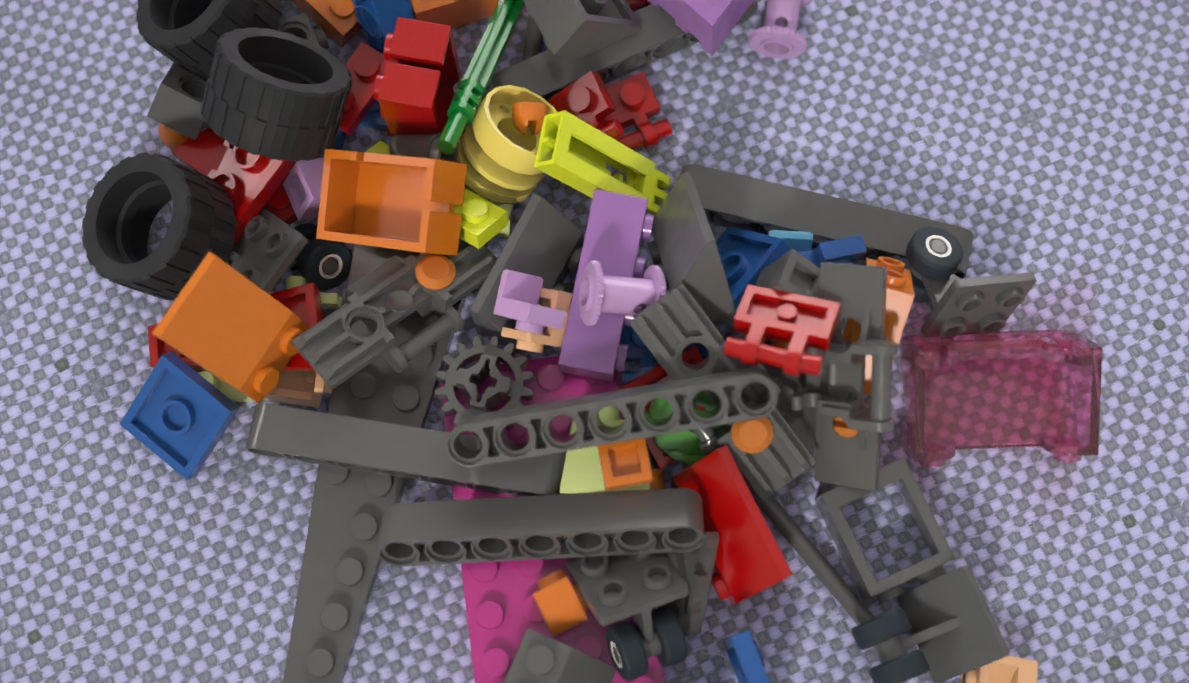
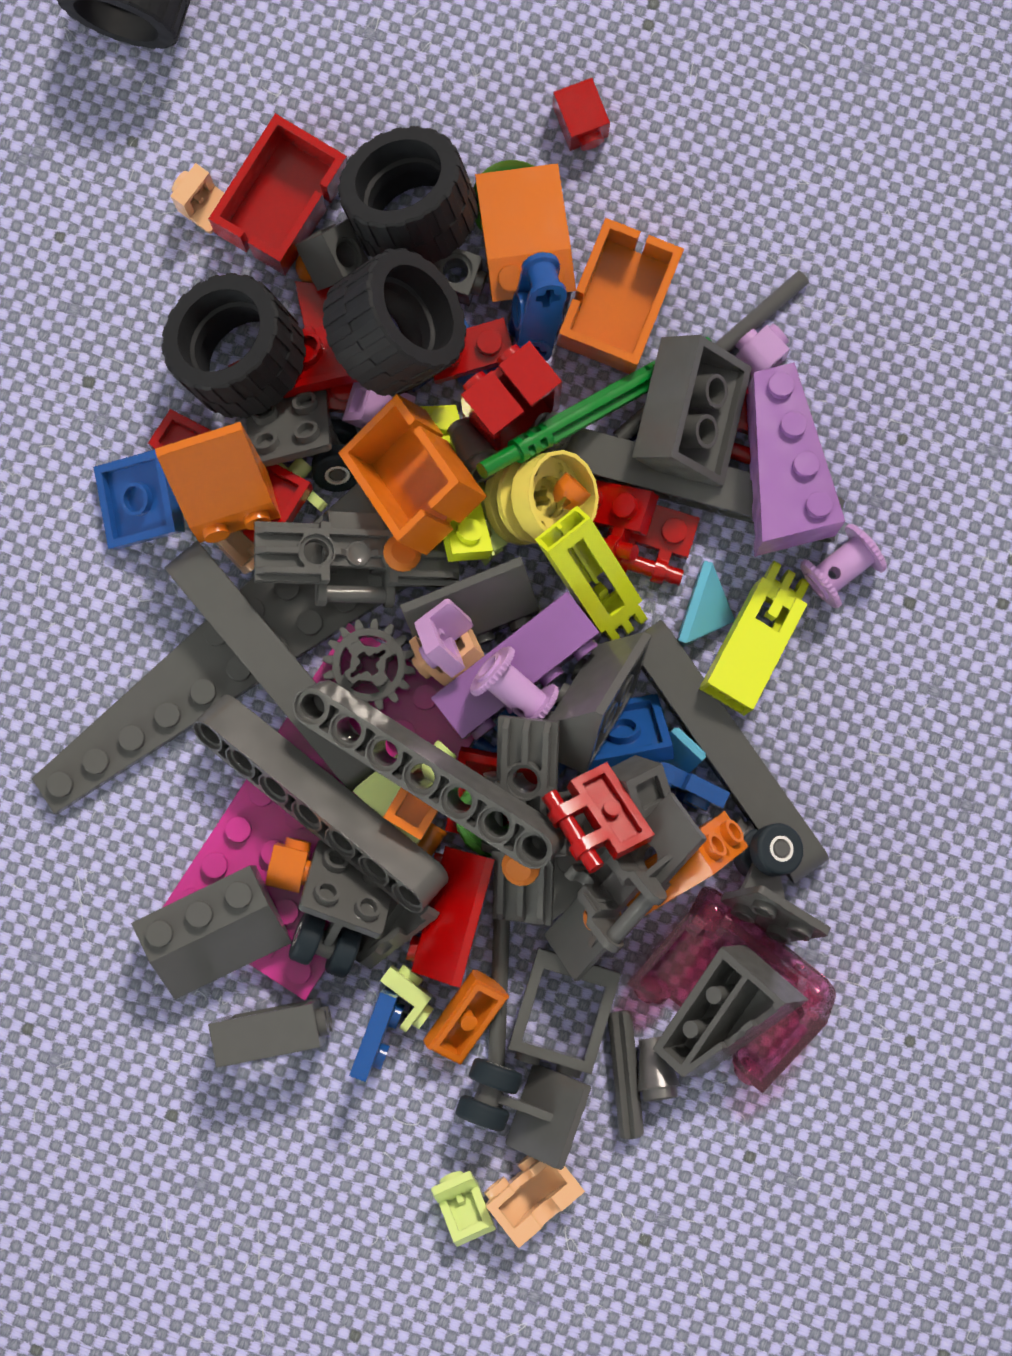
camera: 40 degrees right, 10 degrees up
none -> light nougat bracket [170,163,224,234]
none -> red piece [208,113,348,276]
none -> yellowish green bracket [380,964,434,1033]
none -> orange brick [423,969,509,1065]
none -> dark grey axle [608,1010,644,1139]
none -> flat silver cone [638,1037,680,1102]
none -> dark grey wedge [653,944,808,1077]
none -> medium azure slope [677,560,735,647]
none -> neon yellow hinge [699,561,809,716]

